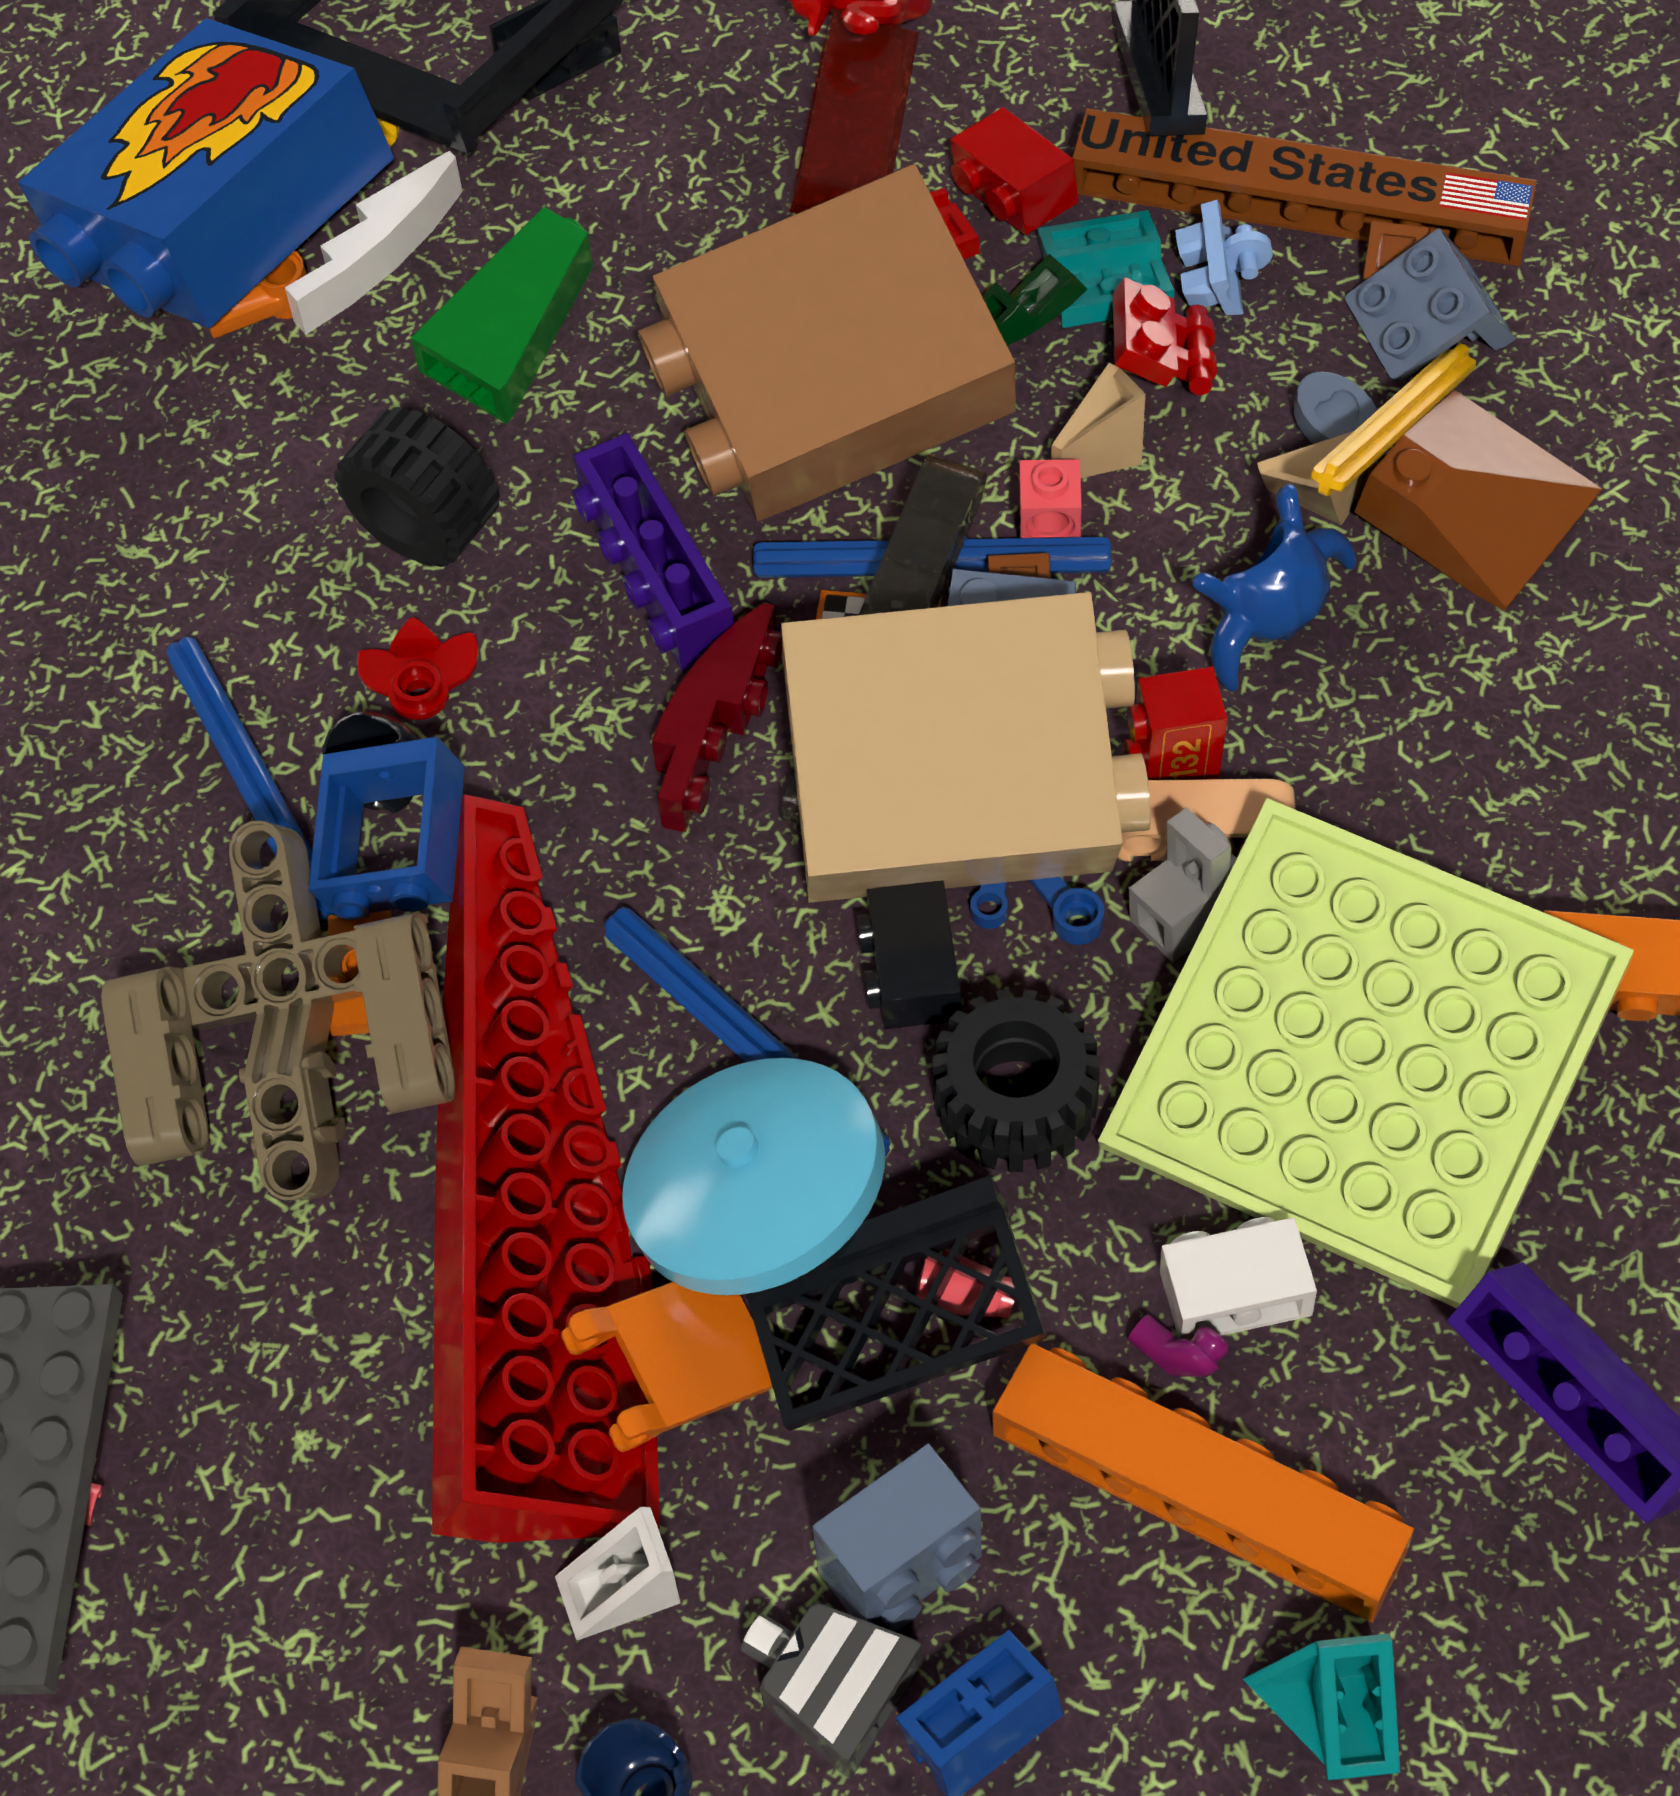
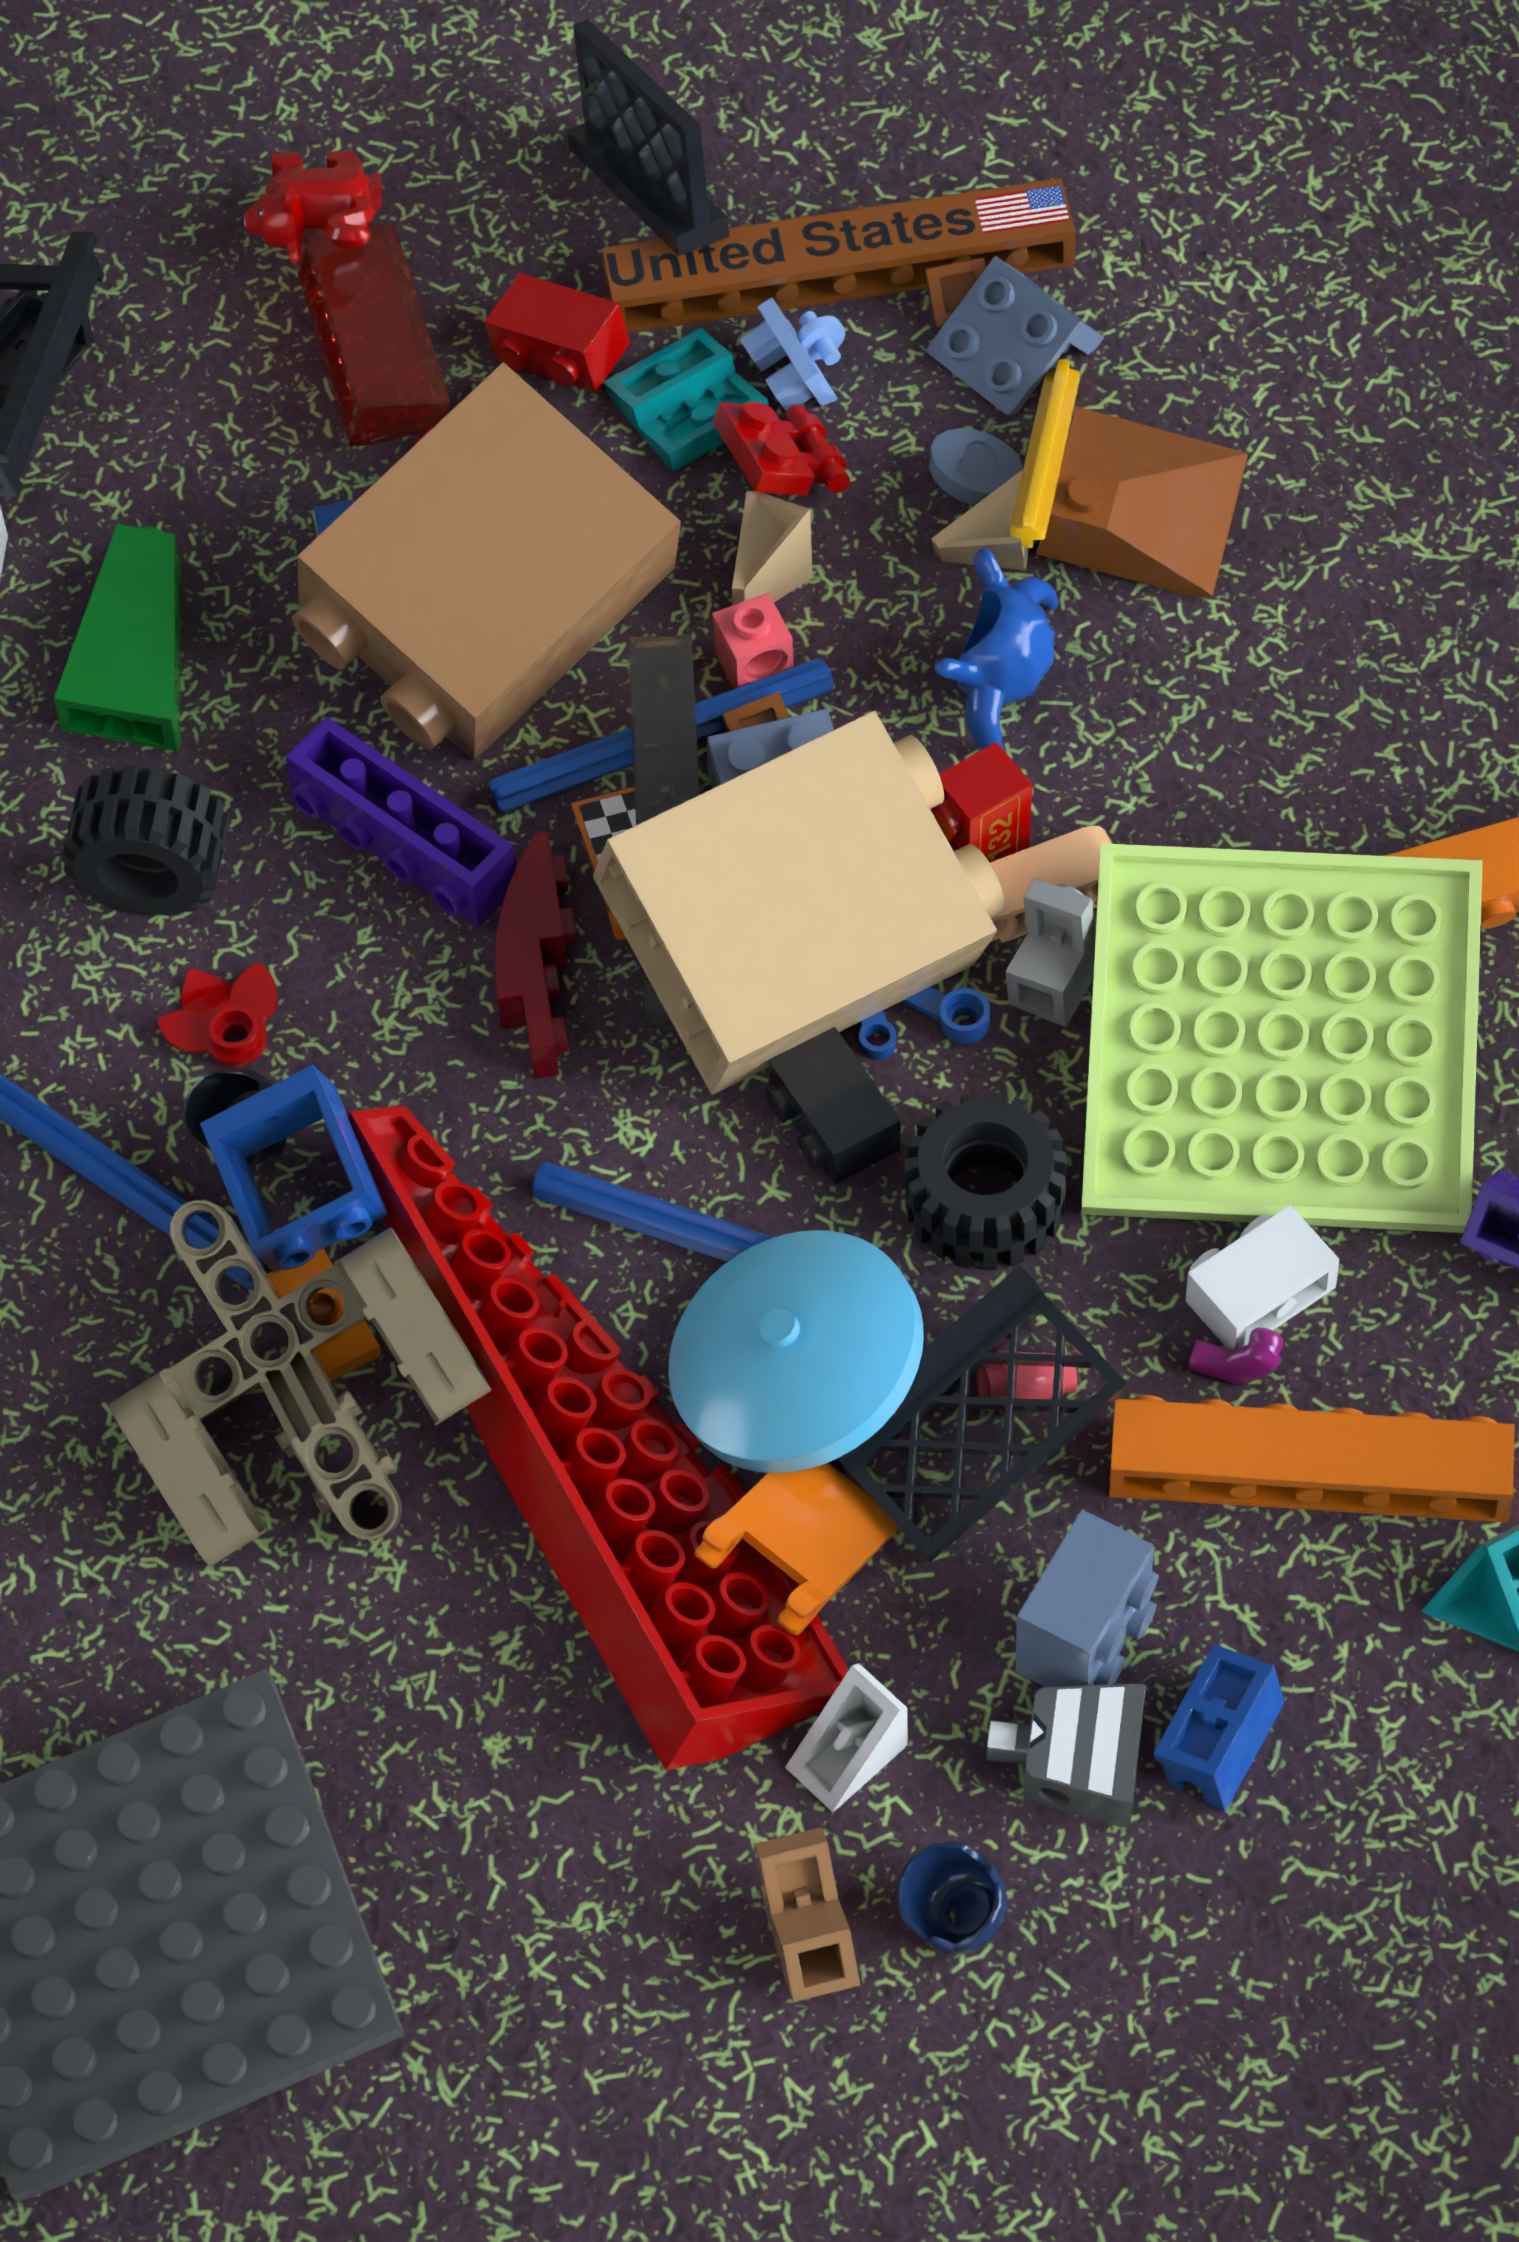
camera: 25 degrees left, 0 degrees up
dark green slope [982,254,1087,346] -> none

